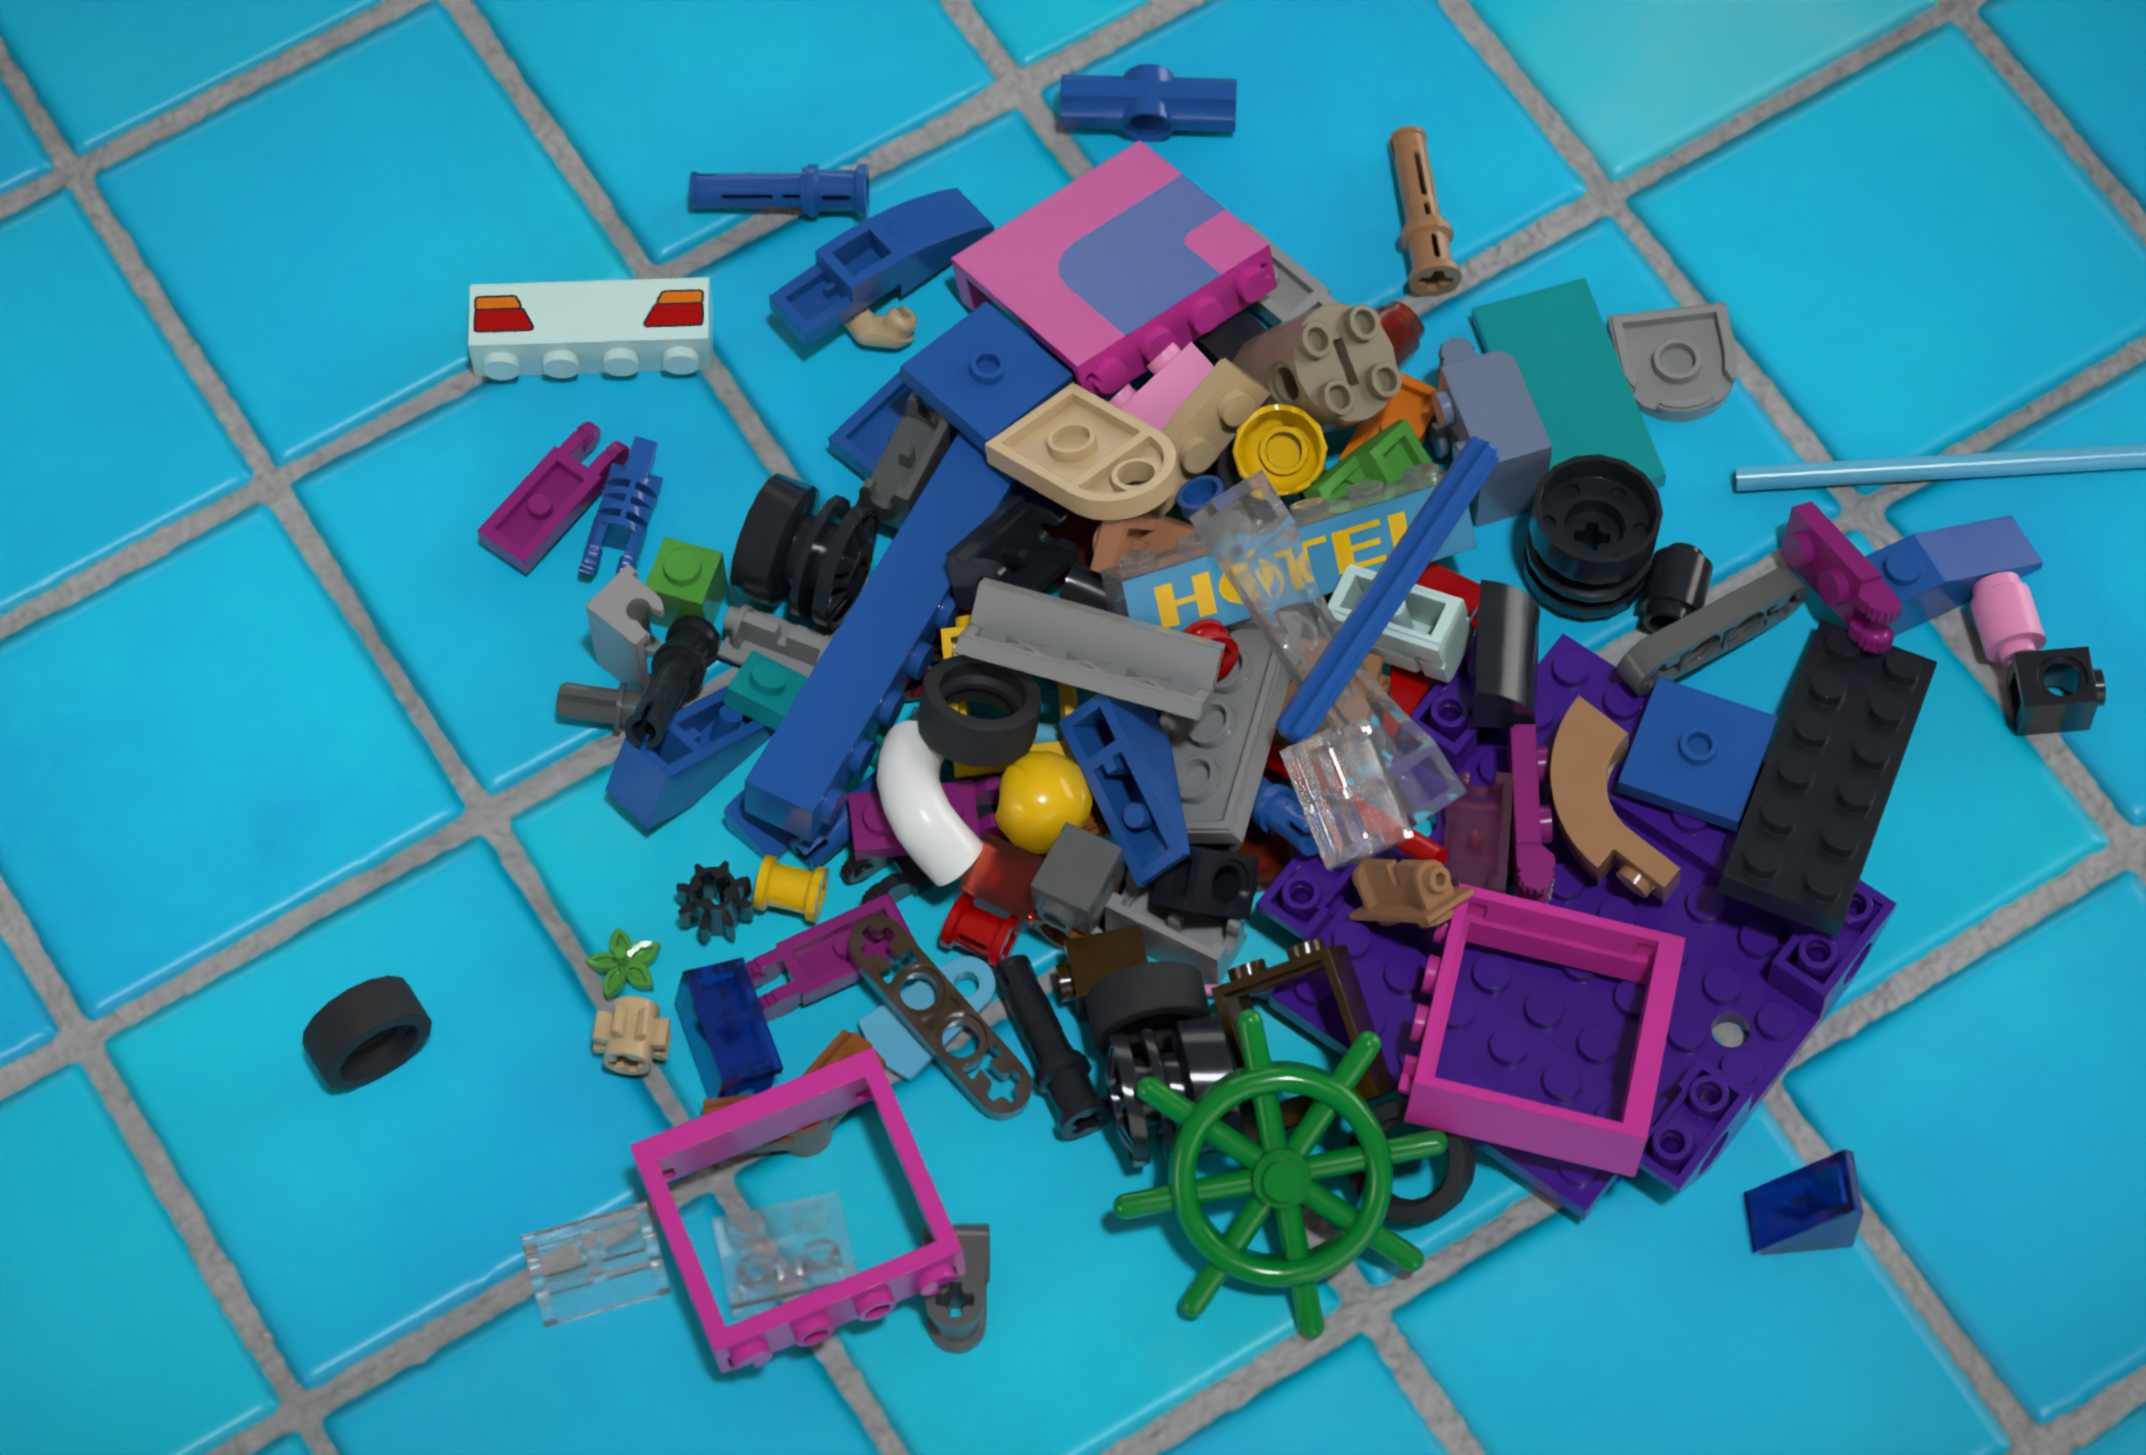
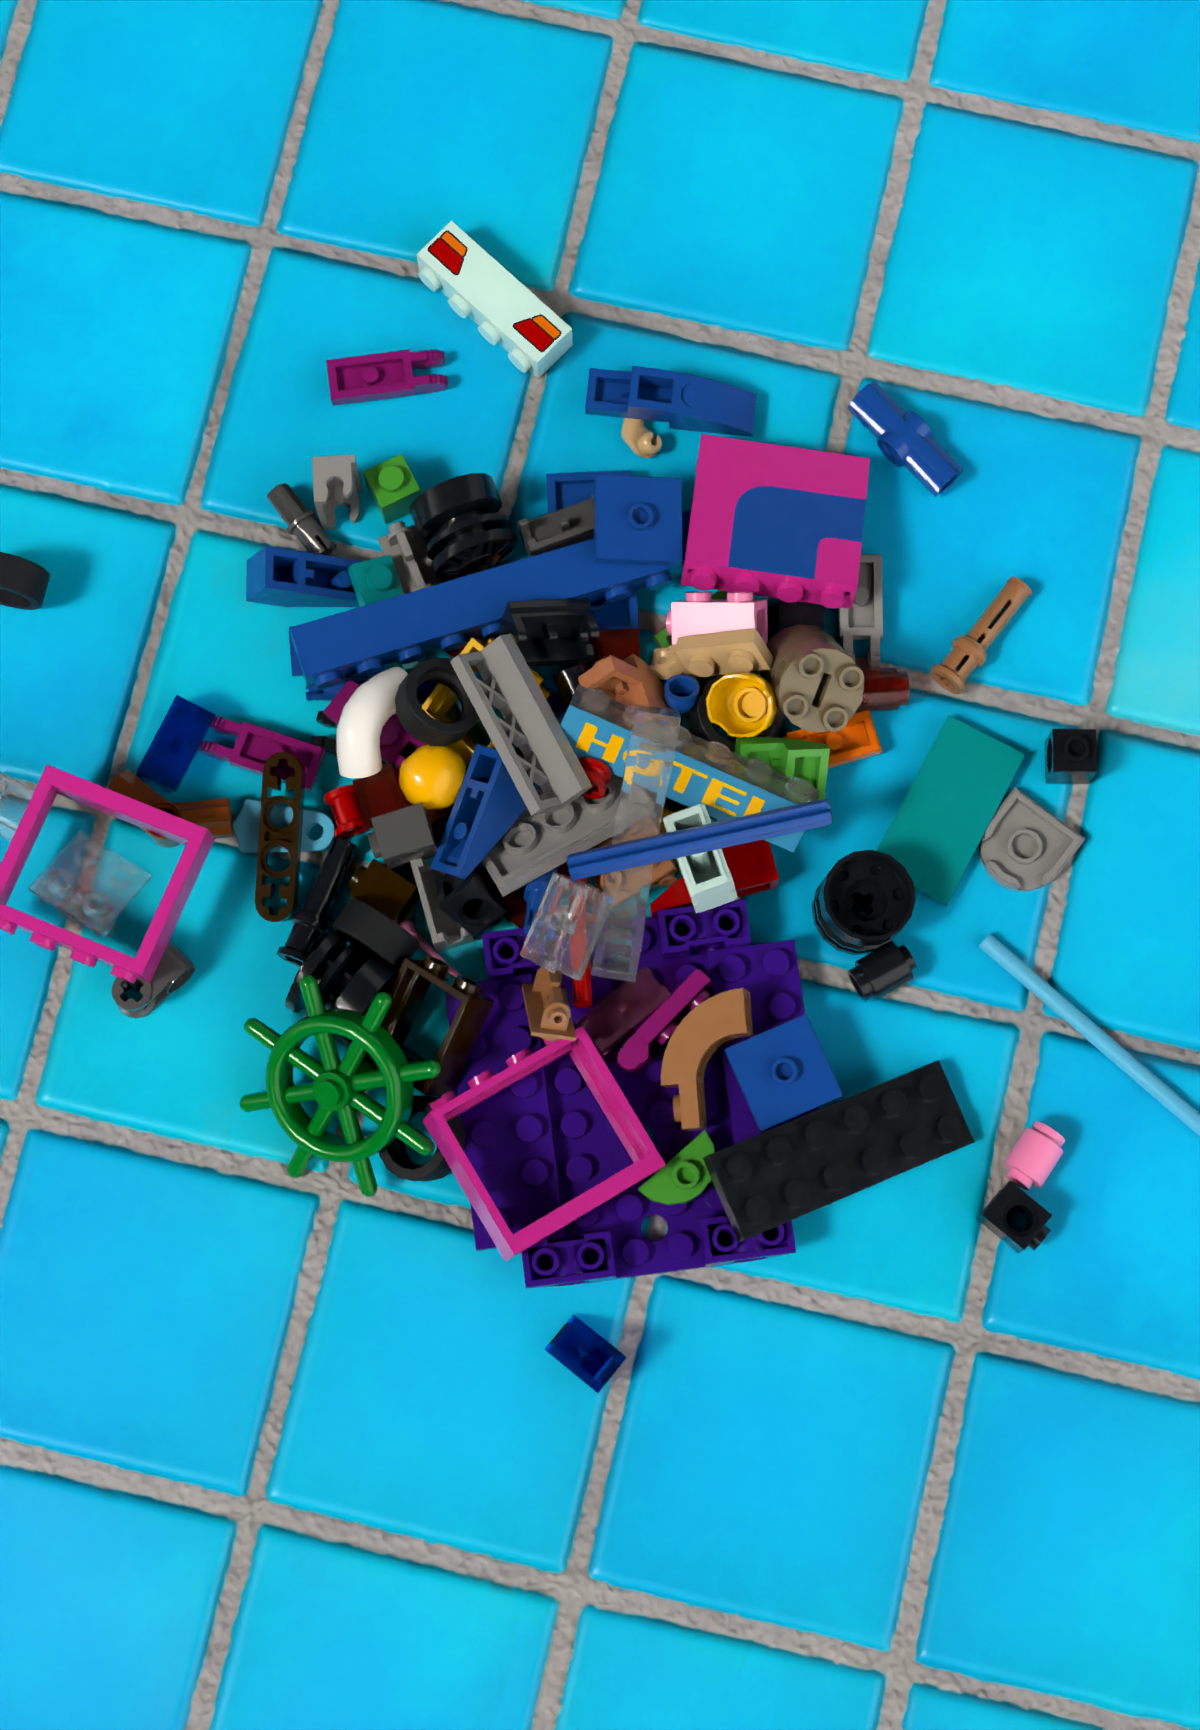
camera: 45 degrees right, 15 degrees up
blue hinge [578,436,663,577] -> none
bright green plant [585,928,661,1000] -> none
tan gear [592,996,671,1075] -> none
black pin [624,615,721,749] -> none
black gear [676,861,754,943] -> none
blue pin [689,164,870,217] -> none
yellow bush [753,855,829,923] -> none
tan plate [984,382,1179,520] -> none
sand blue hinge [1429,336,1552,527] -> none
black brick [1471,580,1540,729] -> none
dark grey beam [1616,566,1809,696] -> none
magenta hinge [1781,501,1902,654] -> none
blue slope [1864,515,2043,637] -> none
none -> bright green plate [637,1130,715,1205]
none -> black brick [1045,729,1097,784]

